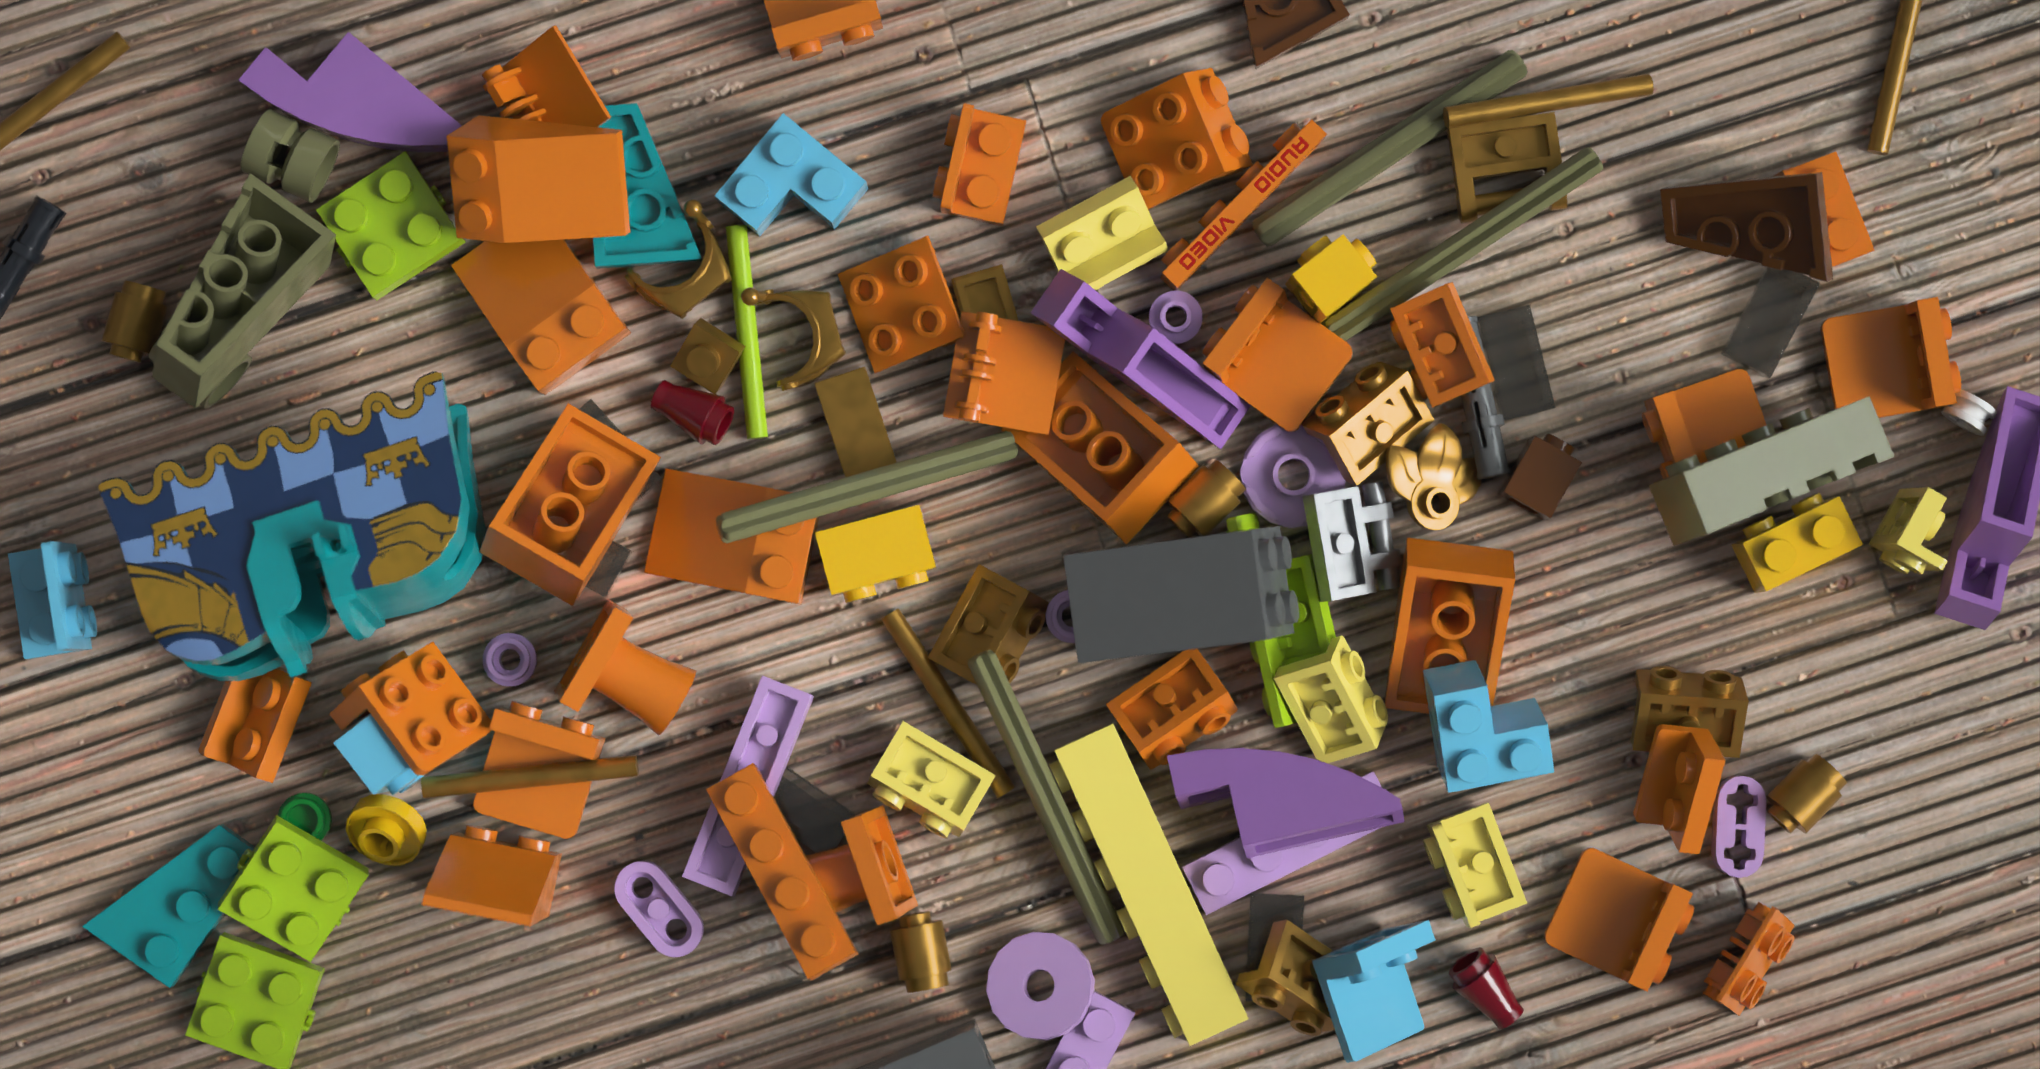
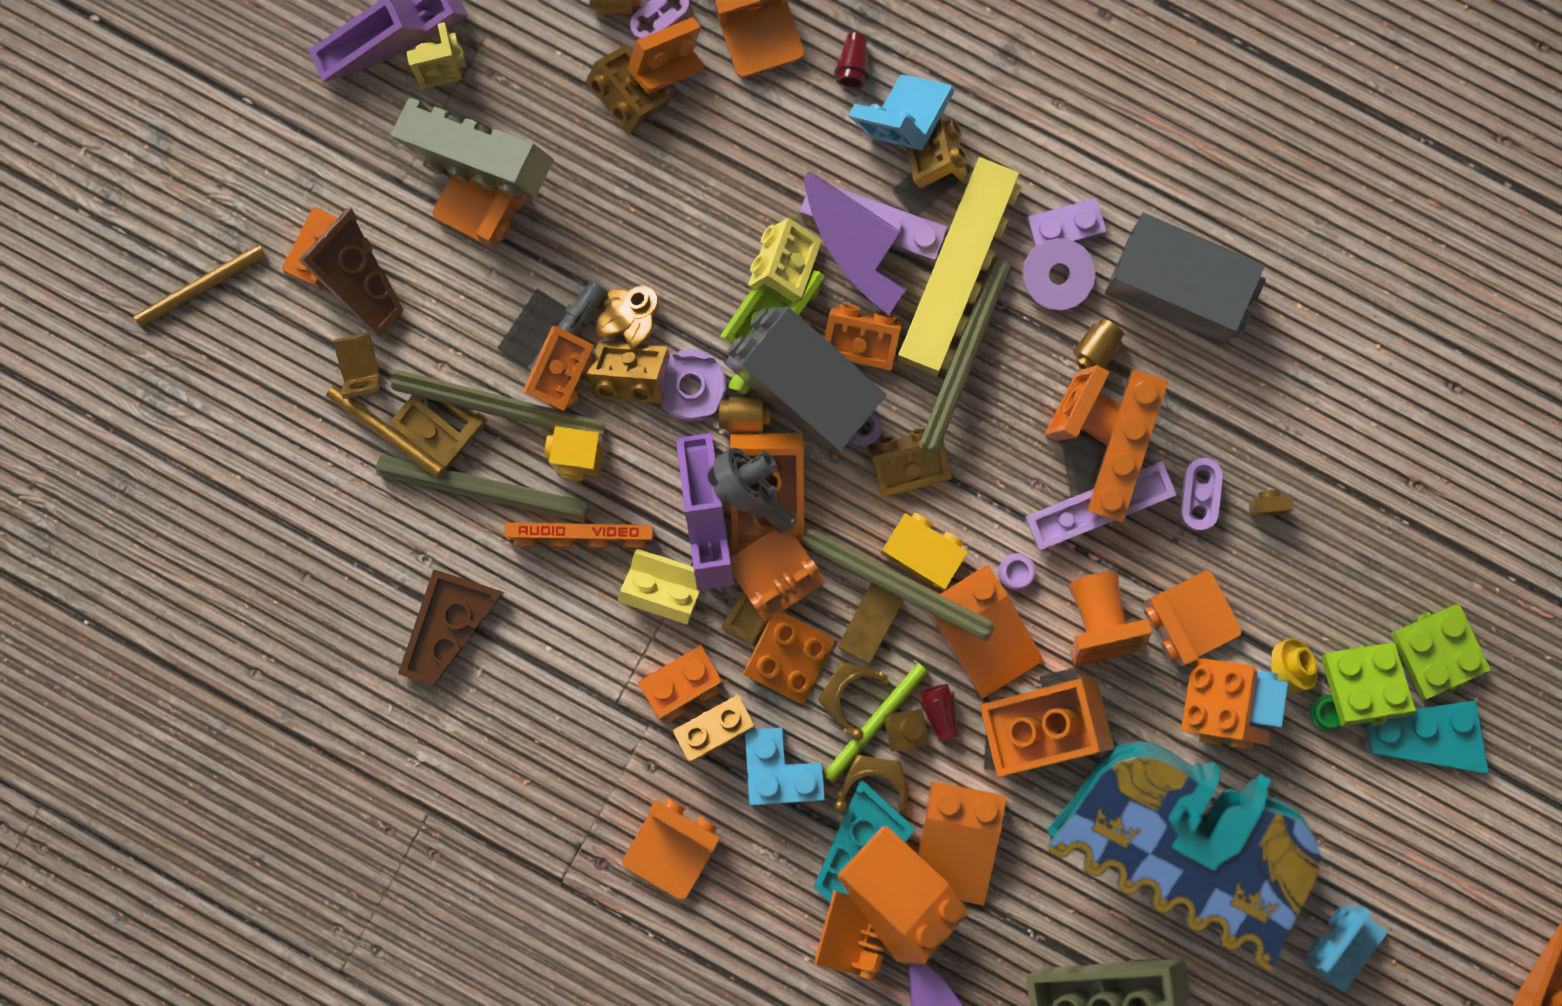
camera: 125 degrees left, 5 degrees down
orange bracket [198,667,312,783] -> none
lime plate [316,151,466,301] -> none
pearl gold bar [421,755,638,799] -> none
orange slope [422,825,562,927] -> none
lavender plate [483,633,537,686] -> none
light yellow bracket [867,721,996,838] -> none
pearl gold bar [881,608,1015,798] -> none
orange bracket [1101,68,1253,209] -> none
lavender plate [1149,290,1202,344] -> none
orange bracket [1202,277,1353,432] -> none
flat silver plate [1302,481,1402,602] -> none
orange slope [1384,537,1515,714] -> none
medium azure brick [1423,660,1554,793] -> none
light yellow bracket [1423,802,1527,928] -> none
reddish brown brick [1497,433,1582,520] -> none
clear smoke tile [1721,267,1820,379] -> none
yellow brick [1731,492,1863,593] -> none
orange bracket [1820,297,1961,418] -> none
white bush [1941,390,1997,436] -> none
none -> pearl gold bracket [333,333,381,399]
none -> bracket [672,695,755,763]
none -> dark grey pin [707,448,796,533]
none -> lavender tile [998,553,1036,591]
none -> pearl gold plate [1248,490,1294,517]

